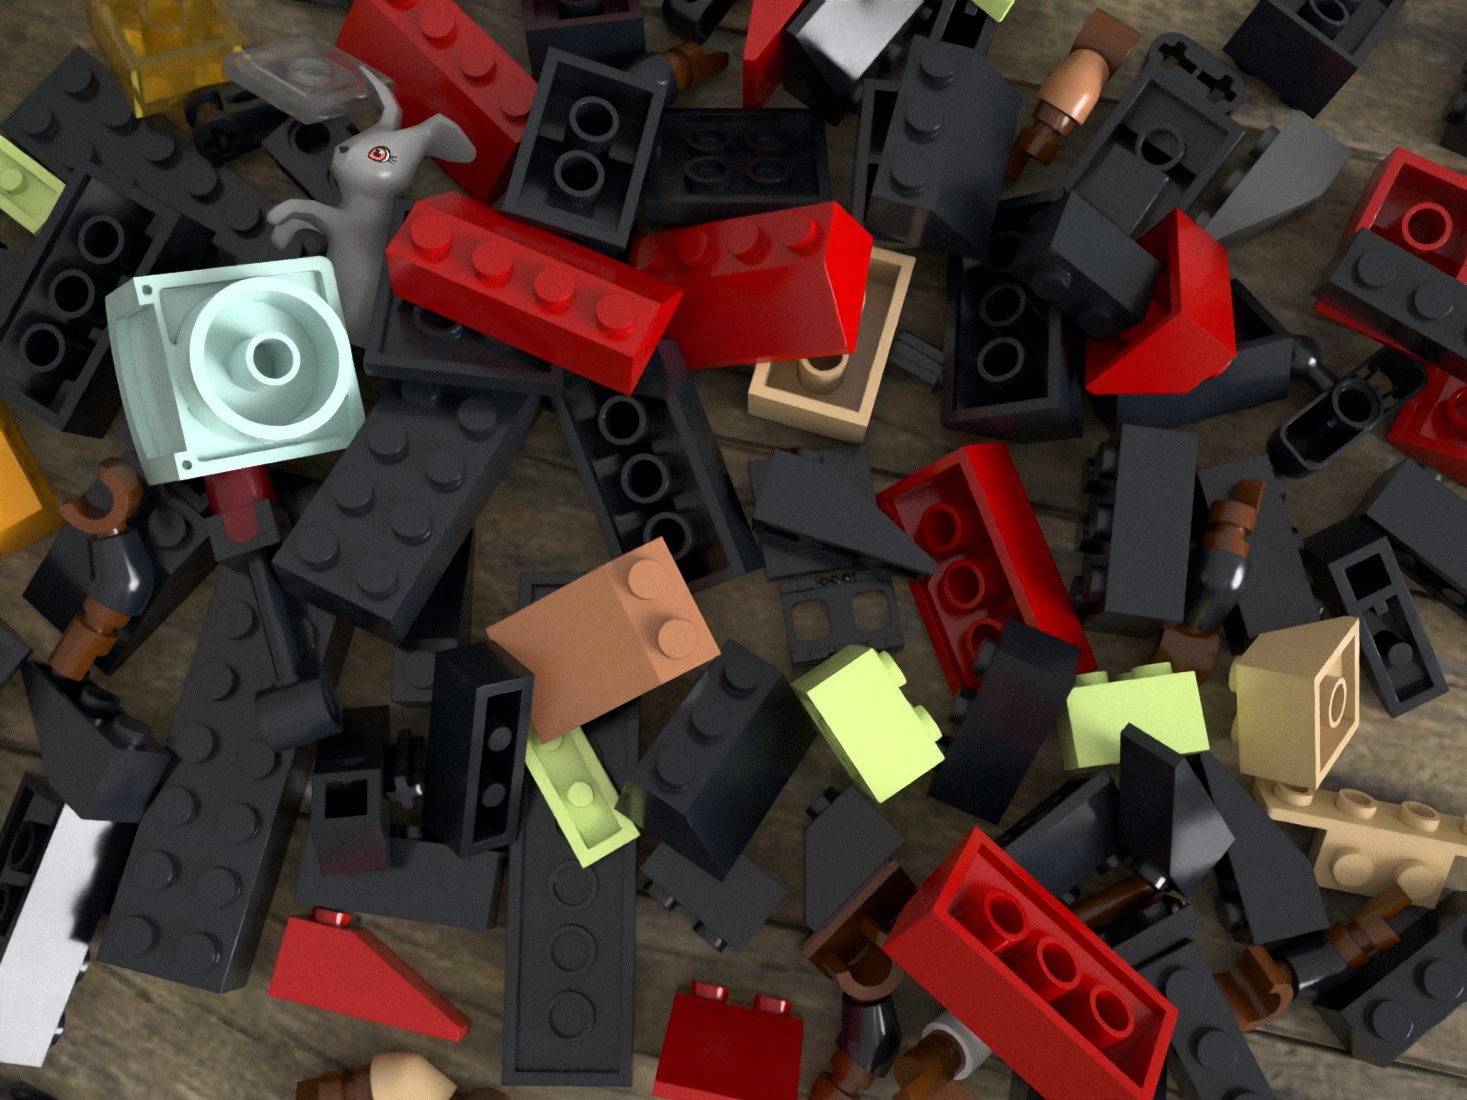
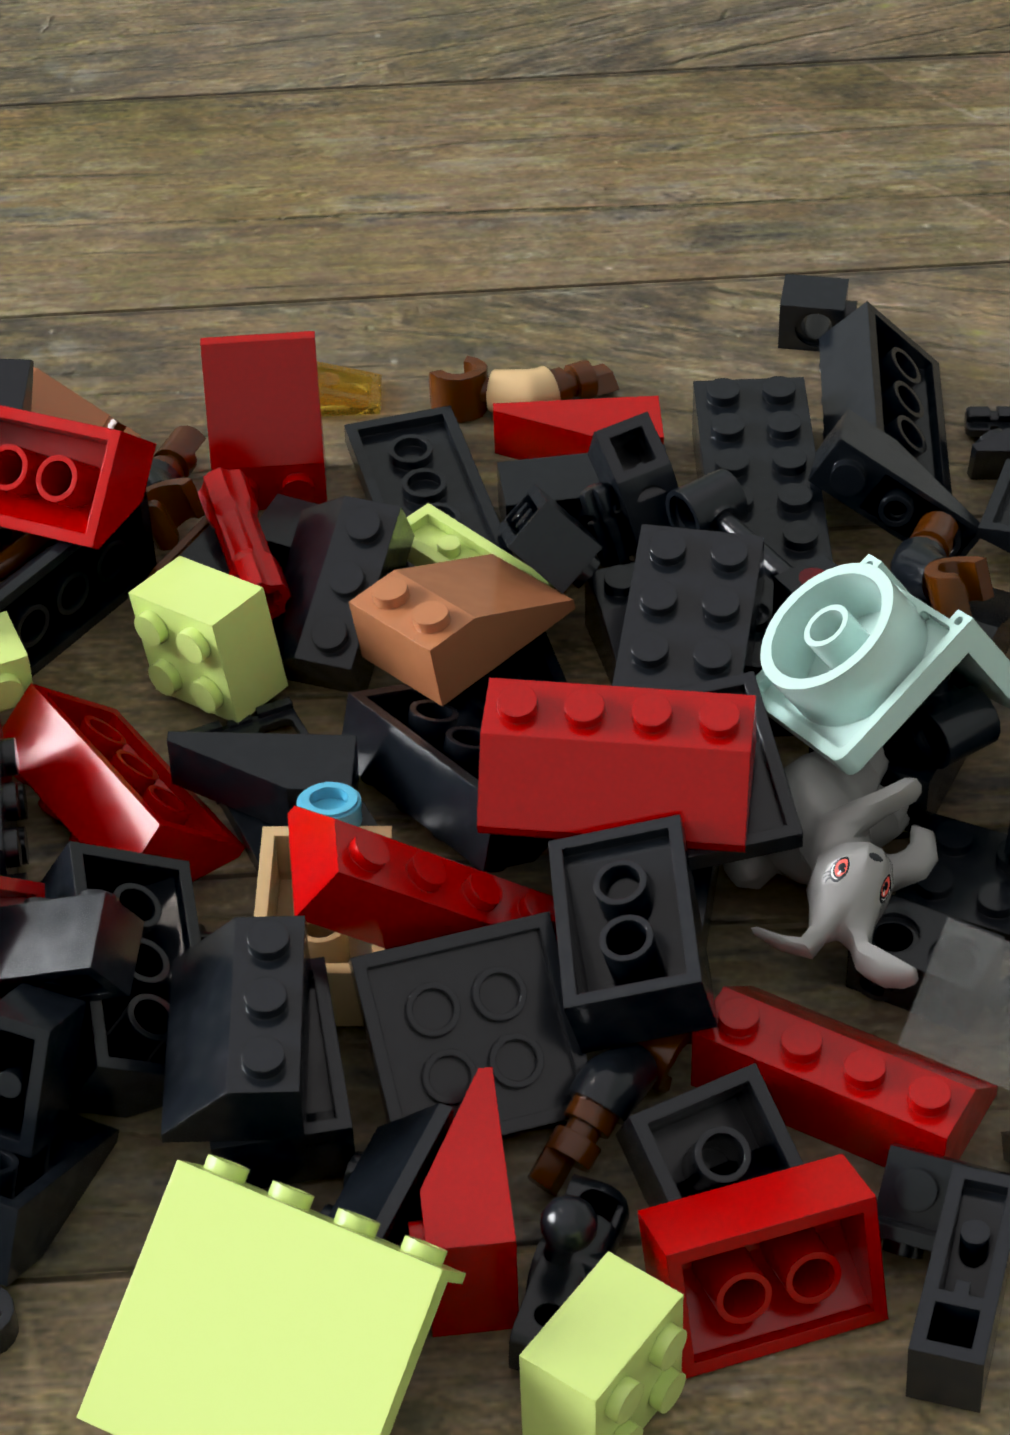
camera: 165 degrees right, 35 degrees down
black brick [926,617,1081,825] -> none
reddish brown piece [1005,7,1143,182] -> none
none -> red axle [197,467,292,619]
none -> medium azure tile [296,782,362,827]

